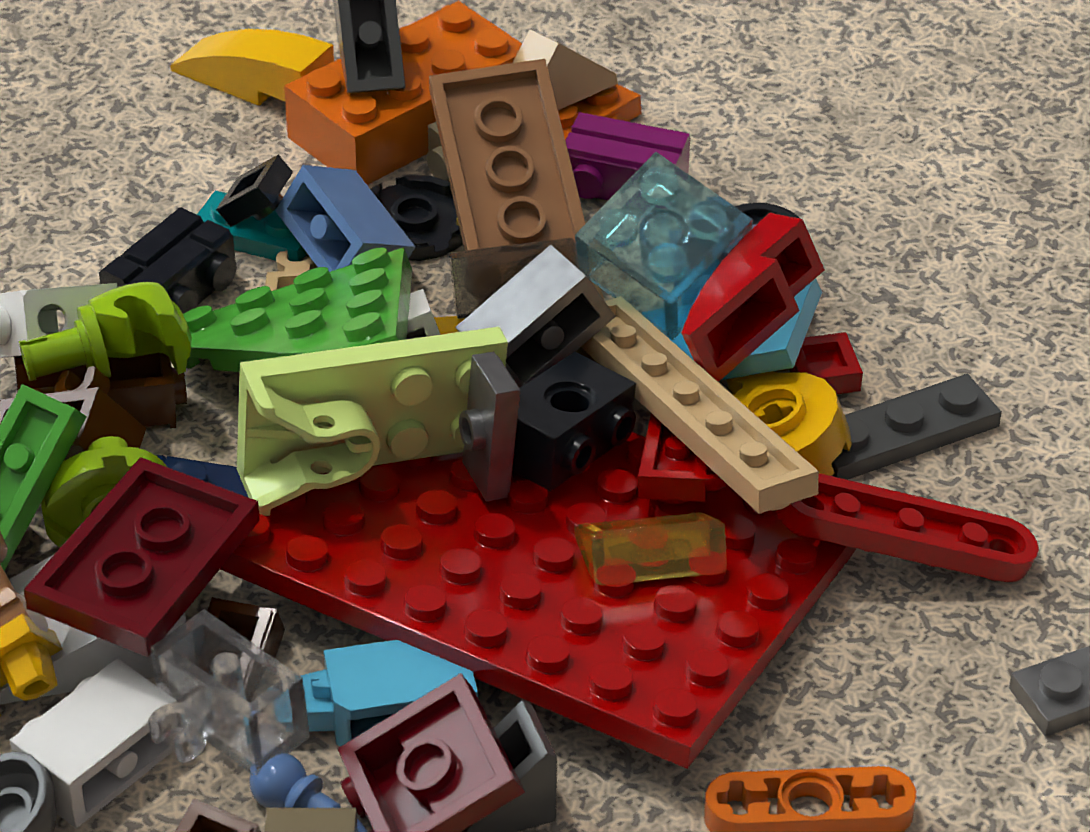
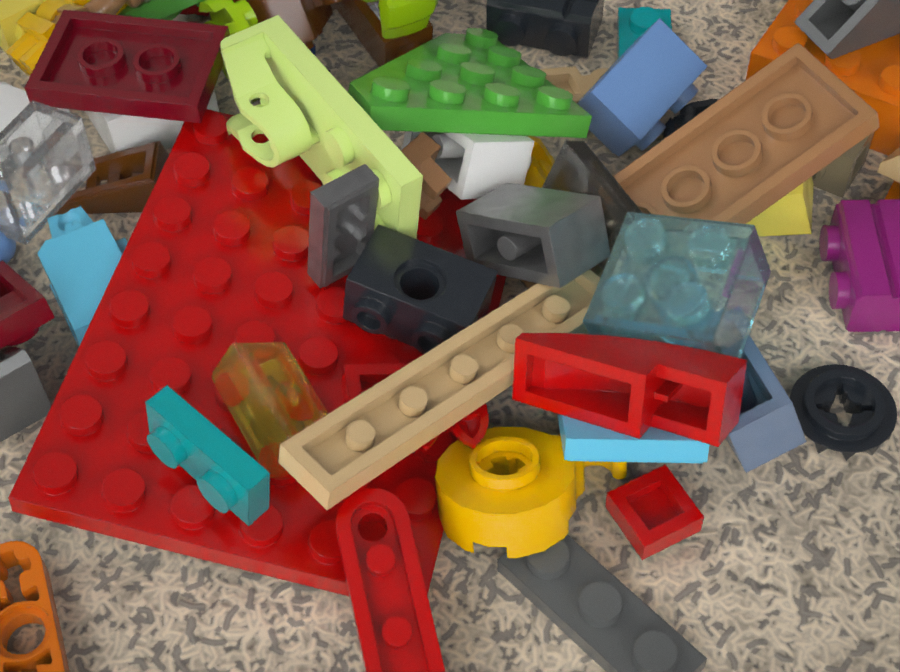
camera: 75 degrees right, 10 degrees up
black plate [216,154,293,227] -> none
none -> teal plate [145,385,270,526]

